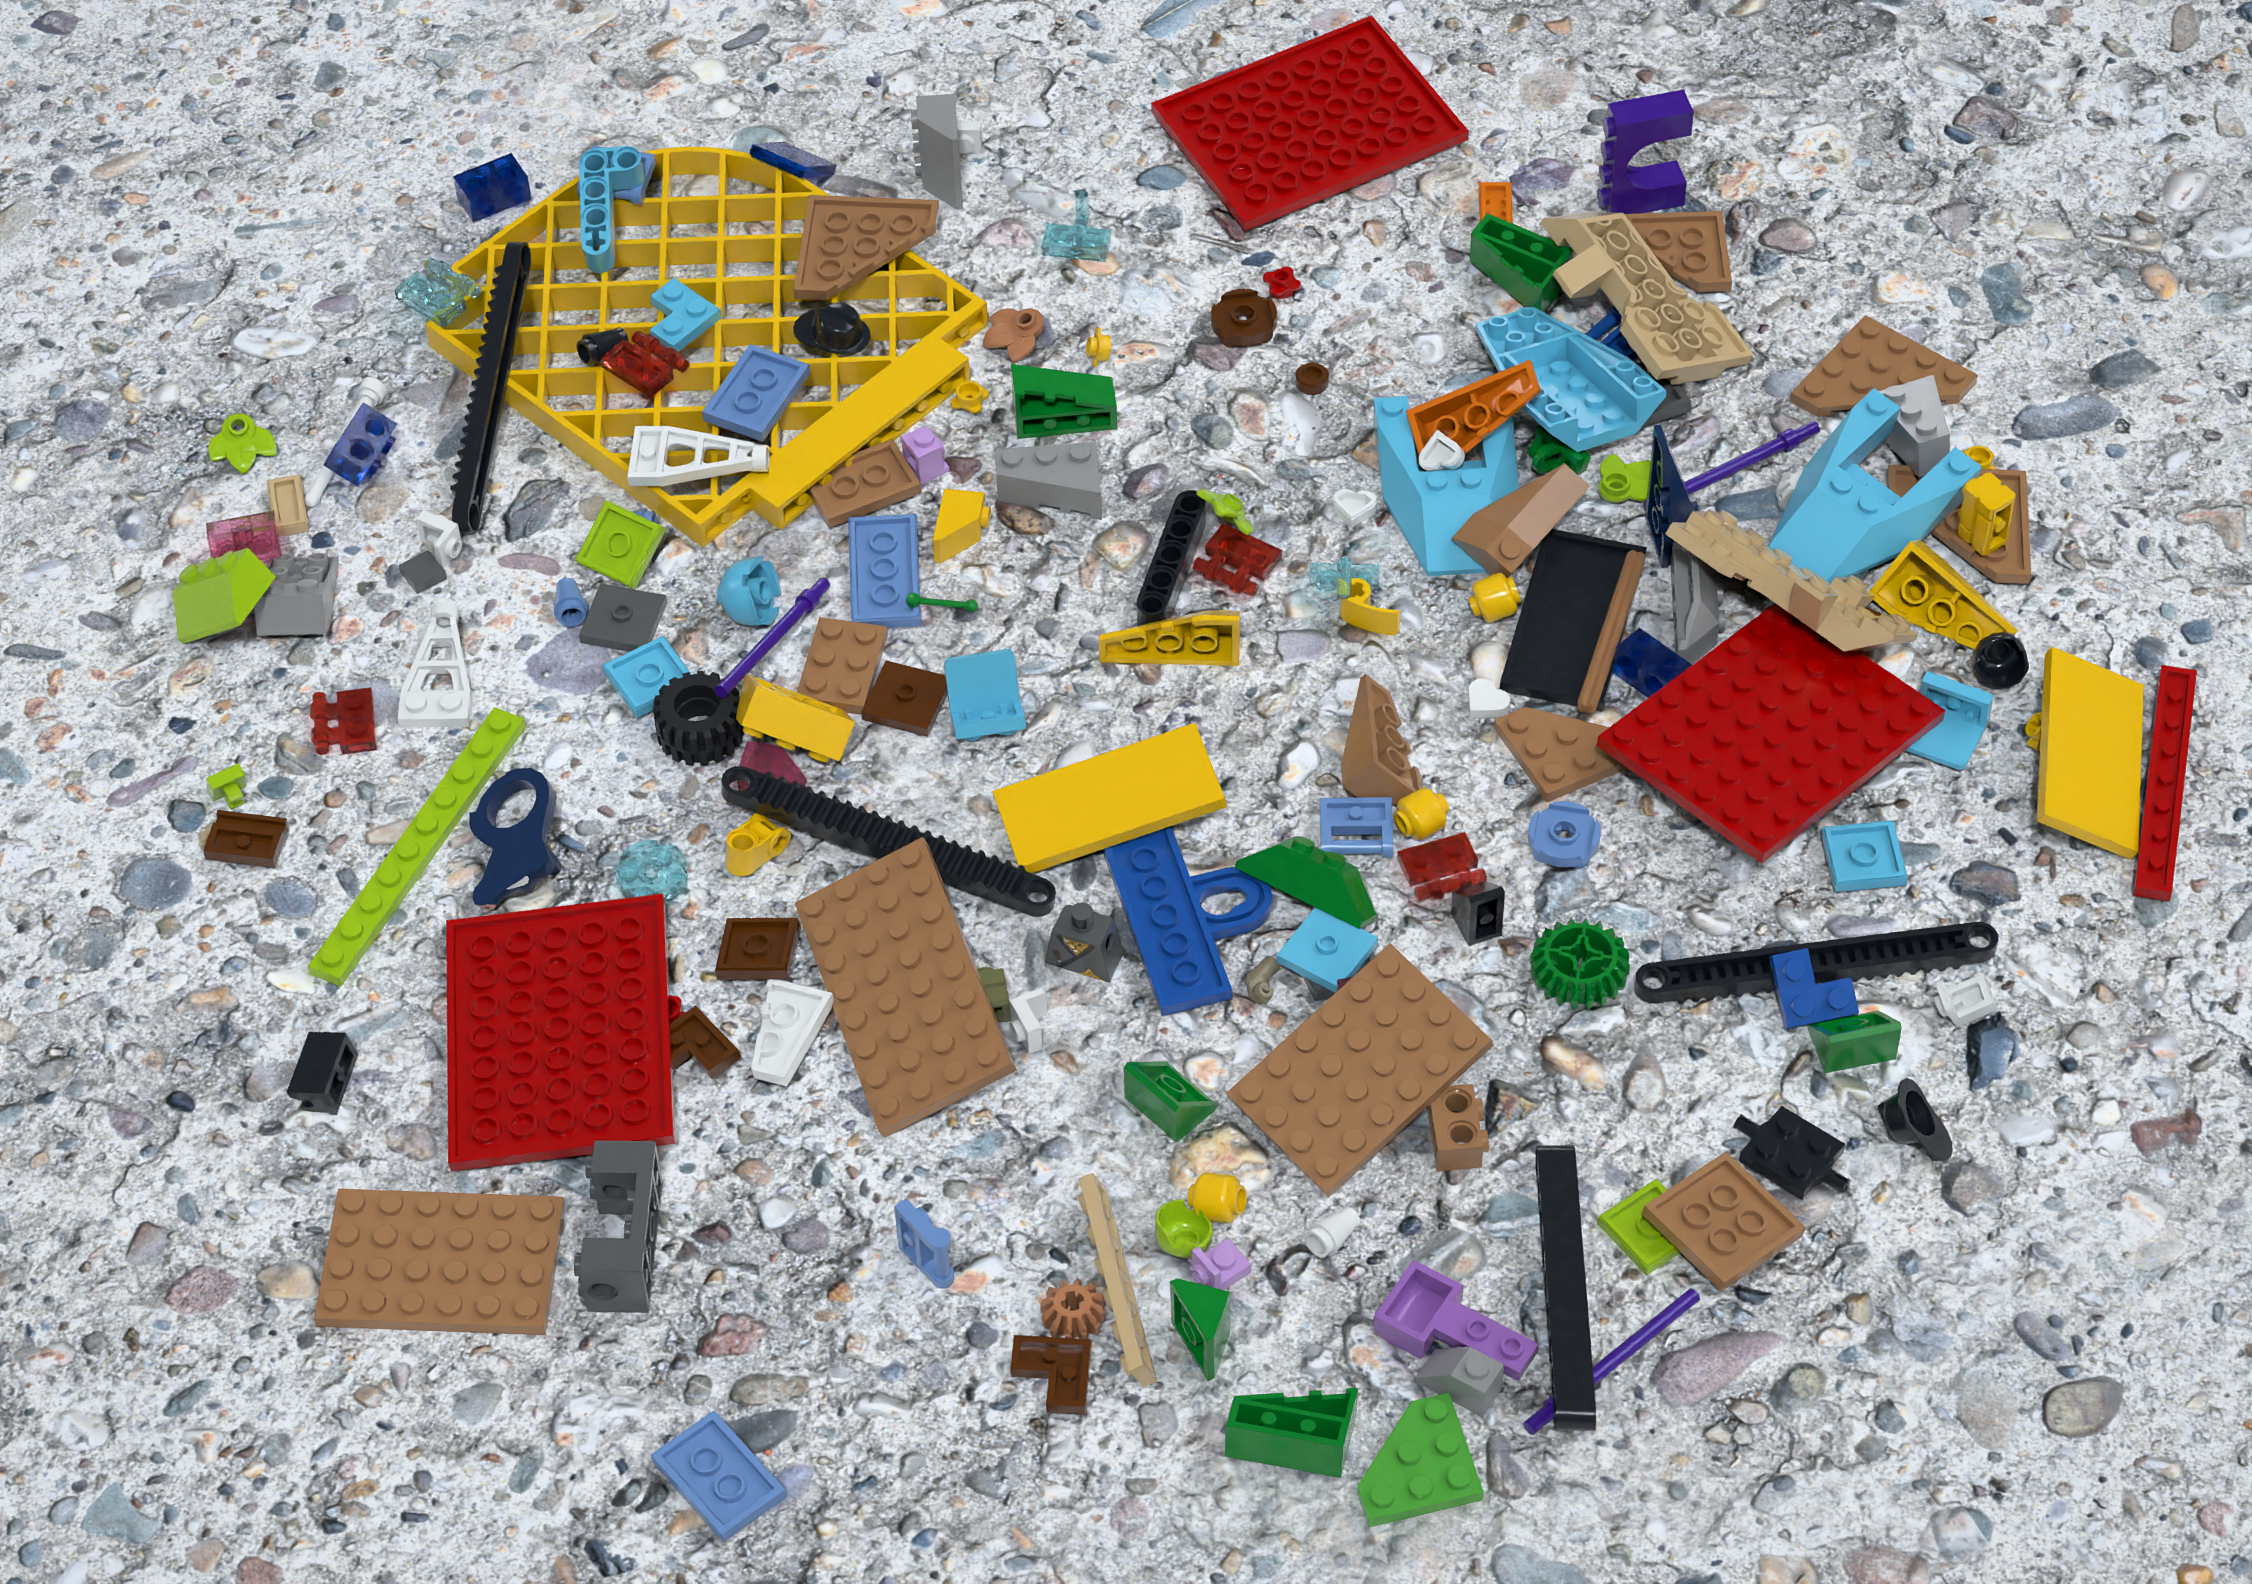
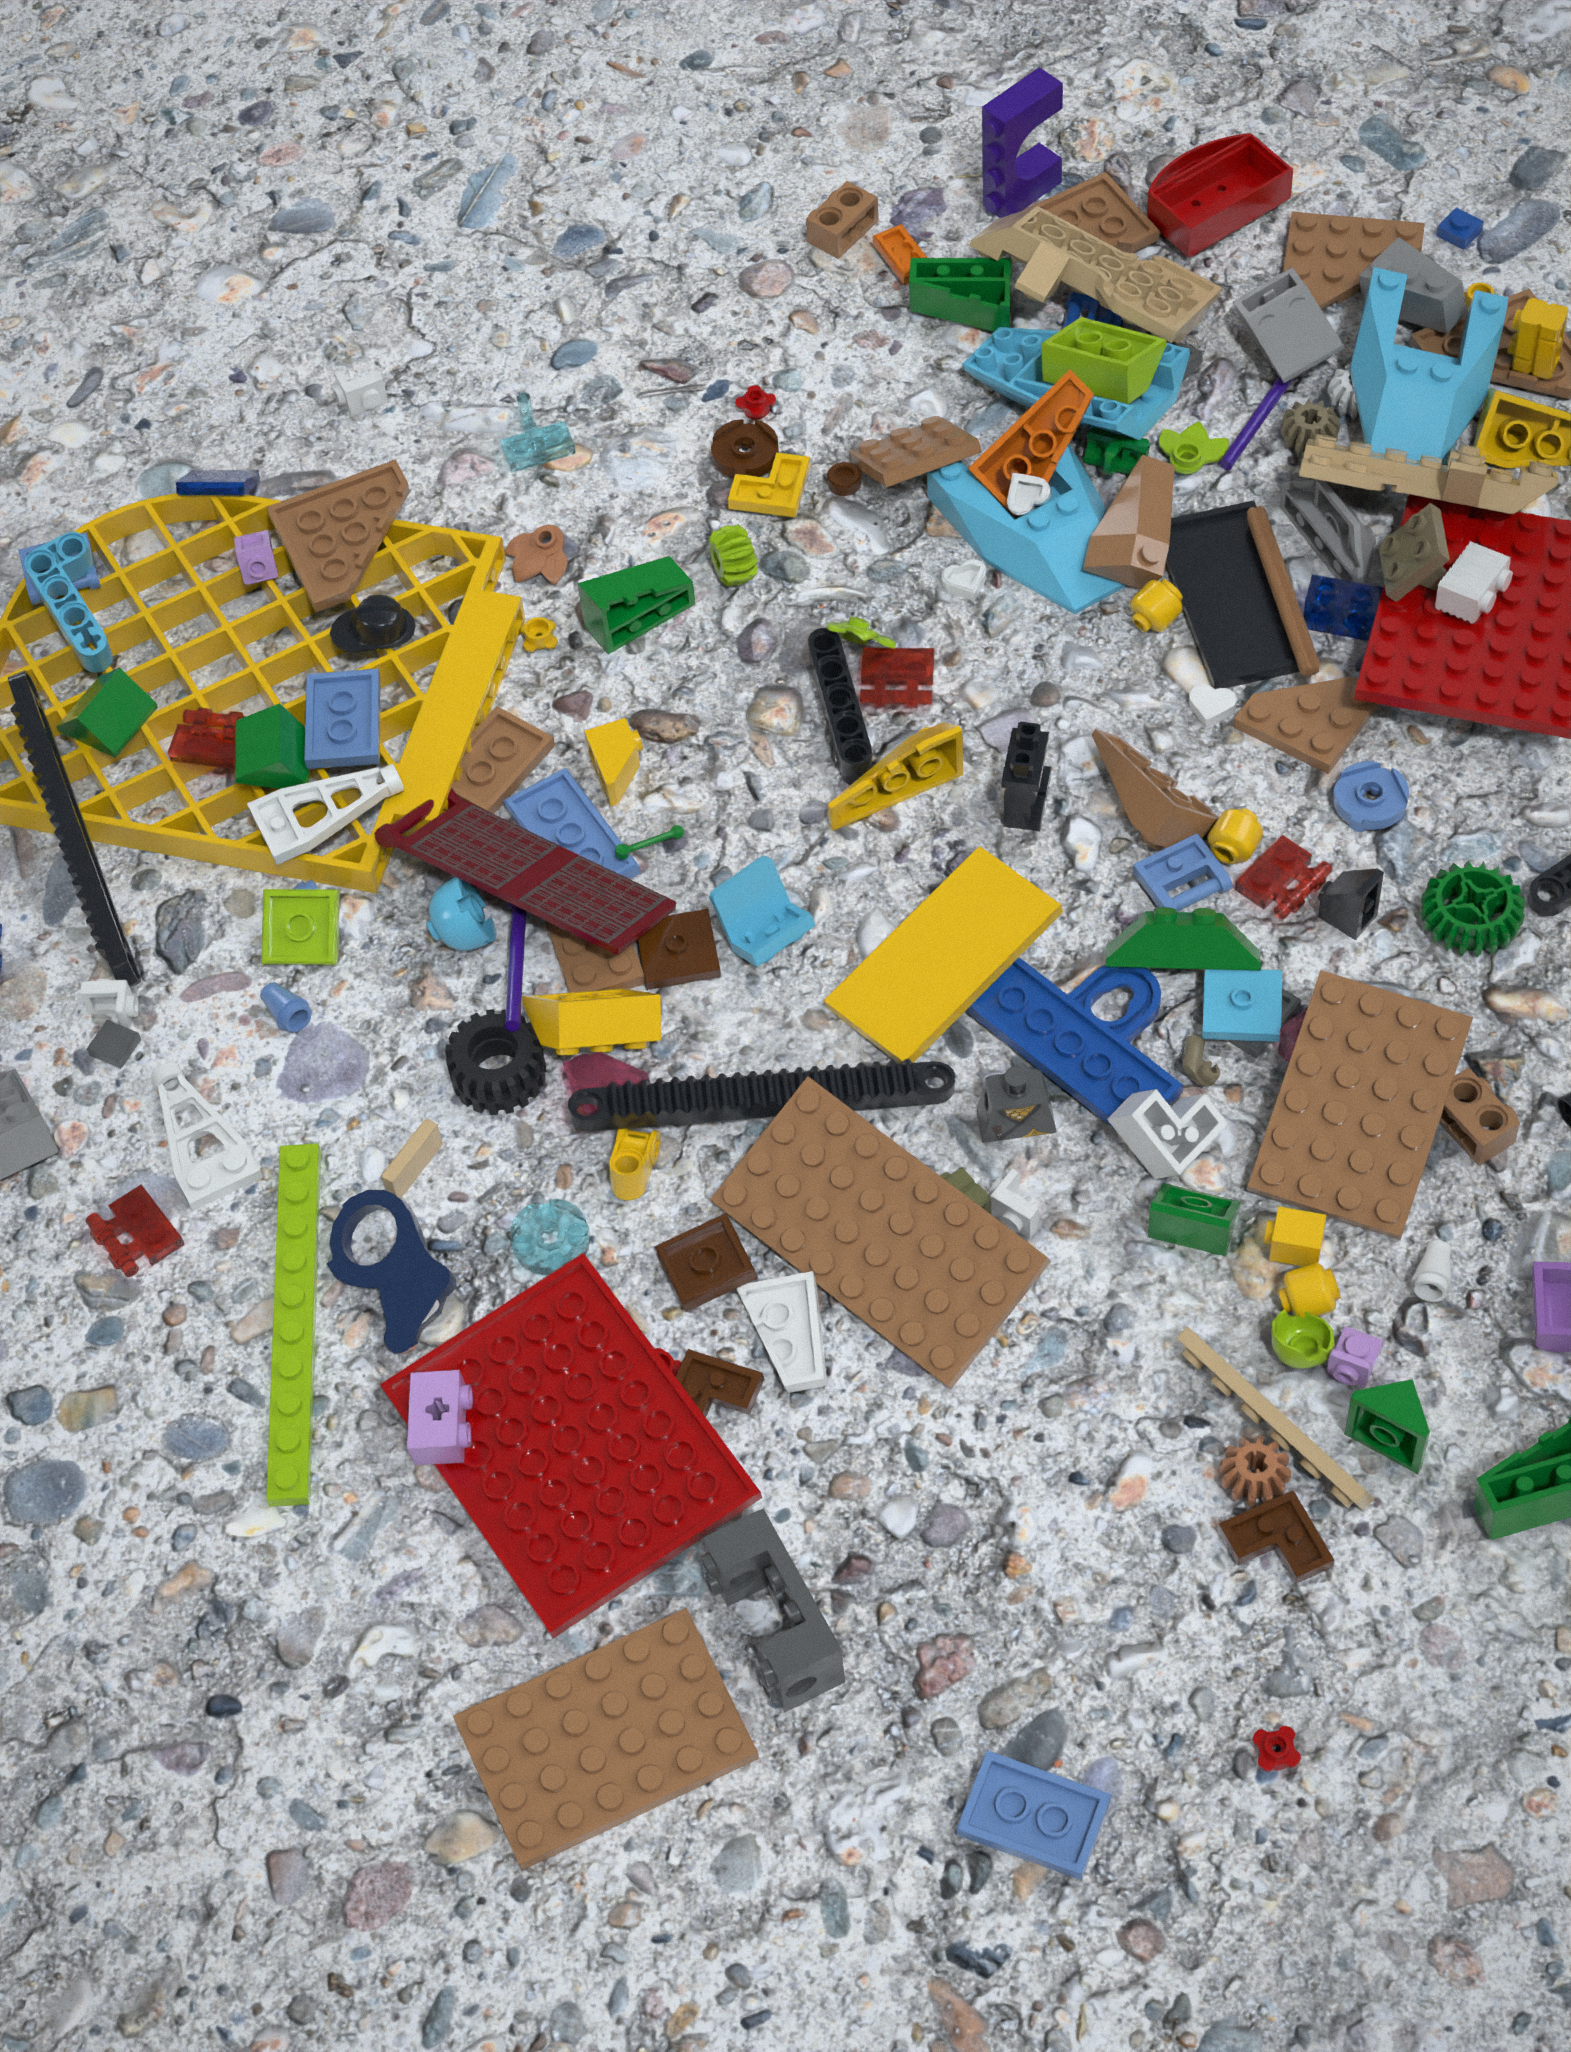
camera: 25 degrees left, 5 degrees up
reddish brown plate [203,810,289,868] -> none
lime tile [206,763,246,810] -> none
black hinge [287,1032,358,1115] -> none
black cone [576,327,628,366] -> none
dark grey plate [579,583,667,652] -> none
medium azure plate [602,636,692,719] -> none
medium azure plate [650,278,721,355] -> none
medium blue plate [894,1198,955,1289] -> none
lavender brick [901,426,950,485] -> none
light grey slope [911,94,963,210] -> none
light grey wedge [995,442,1102,520] -> none
yellow plate [1086,327,1111,367] -> none
red plate [1151,15,1469,231] -> none
clear light blue plate [1310,556,1379,599] -> none
yellow panel [1339,578,1400,635] -> none
dark blue wedge [1645,425,1699,569] -> none
none -> green slope [56,667,158,758]
none -> lavender bracket [234,530,278,585]
none -> green slope [235,703,309,789]
none -> dark red flag [374,788,677,954]
none -> tan tile [381,1118,443,1198]
none -> lavender brick [407,1370,473,1465]
none -> lime gear [708,524,758,586]
none -> yellow plate [728,452,811,518]
none -> medium nougat brick [806,181,879,259]
none -> medium nougat plate [849,416,982,487]
none -> black hips [1001,721,1051,832]
none -> lime slope [1041,317,1167,404]
none -> white brick [1107,1089,1228,1179]
none -> red piece [1147,133,1293,258]
none -> light grey slope [1233,268,1344,383]
none -> red plate [1252,1725,1301,1772]
none -> yellow brick [1264,1206,1326,1266]
none -> dark tan gear [1280,398,1340,456]
none -> dark tan plate [1378,503,1450,602]
none -> white brick [1435,541,1513,623]
none -> blue plate [1436,207,1484,250]

